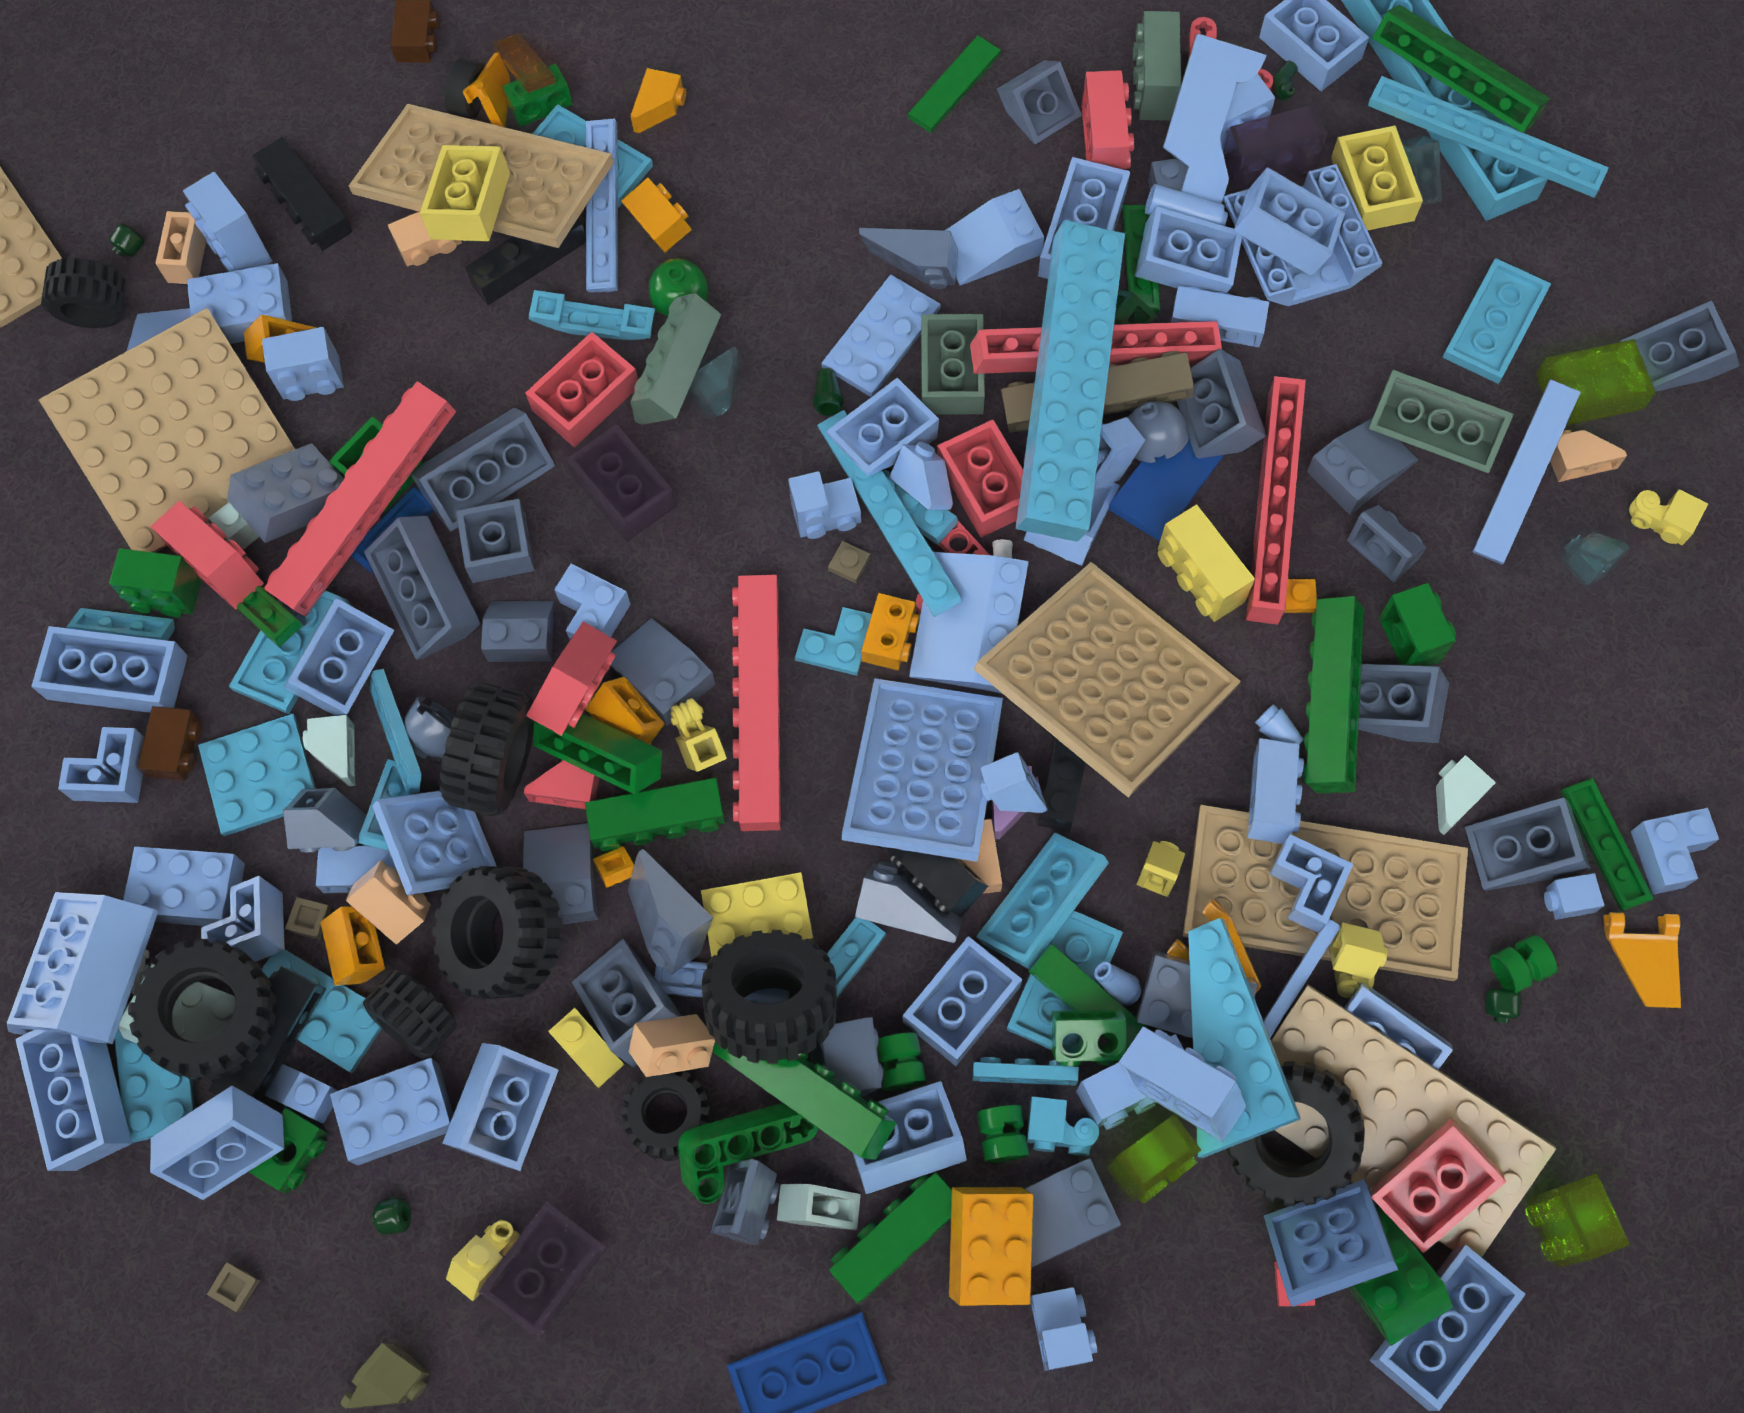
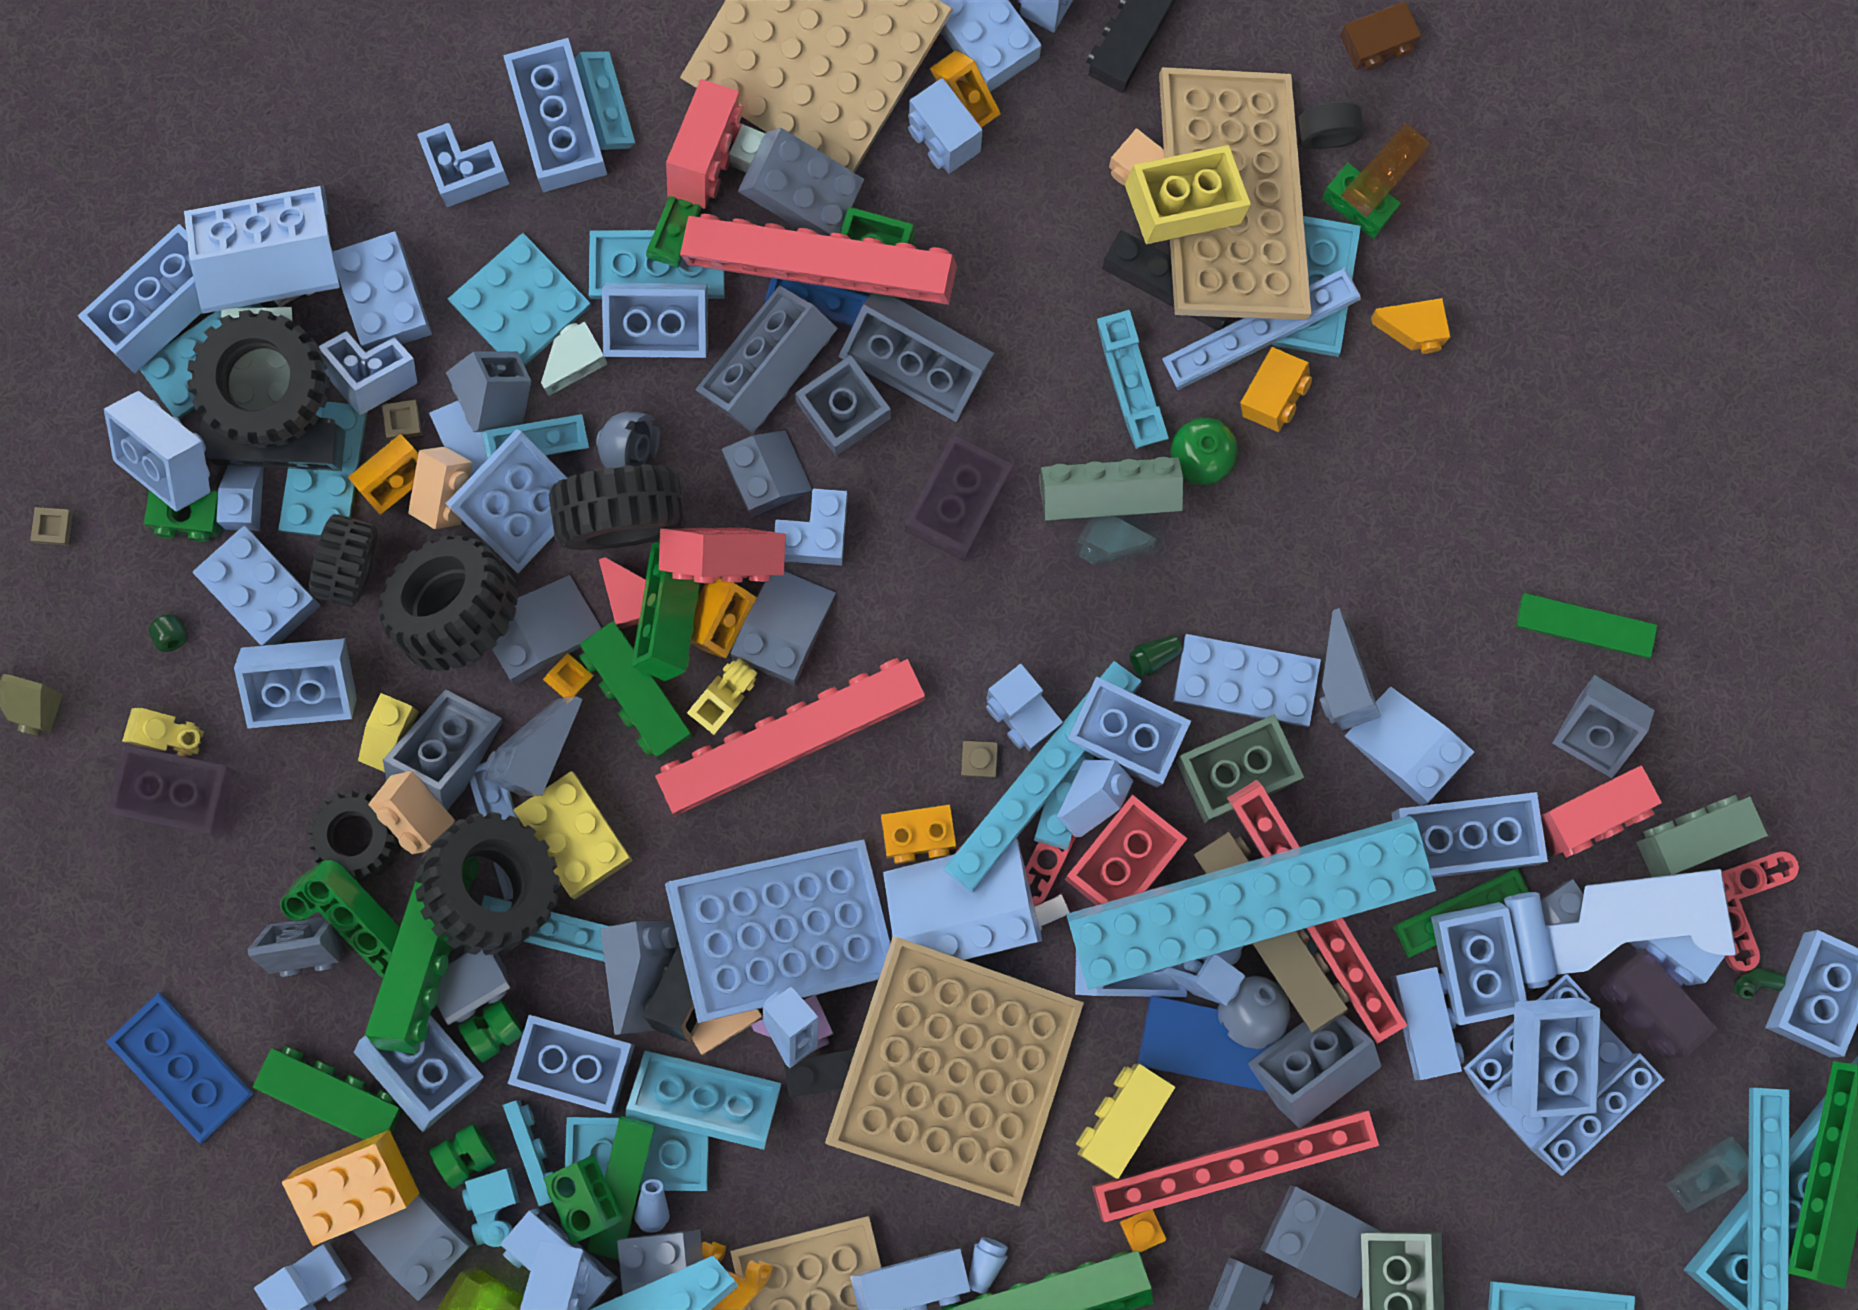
camera: 60 degrees right, 10 degrees up
green brick [109,548,202,618] -> none
reddish brown brick [137,706,203,781] -> none
medium azure tile [370,669,421,794] -> none
light orange flag [463,52,510,128] -> none
coral brick [525,332,638,448] -> none
light aqua slope [777,1184,861,1230] -> none
medium azure plate [795,607,872,676] -> none
dark green brick [1114,290,1158,325] -> none
light yellow slope [1136,841,1185,897] -> none
light yellow brick [1331,126,1423,231] -> none

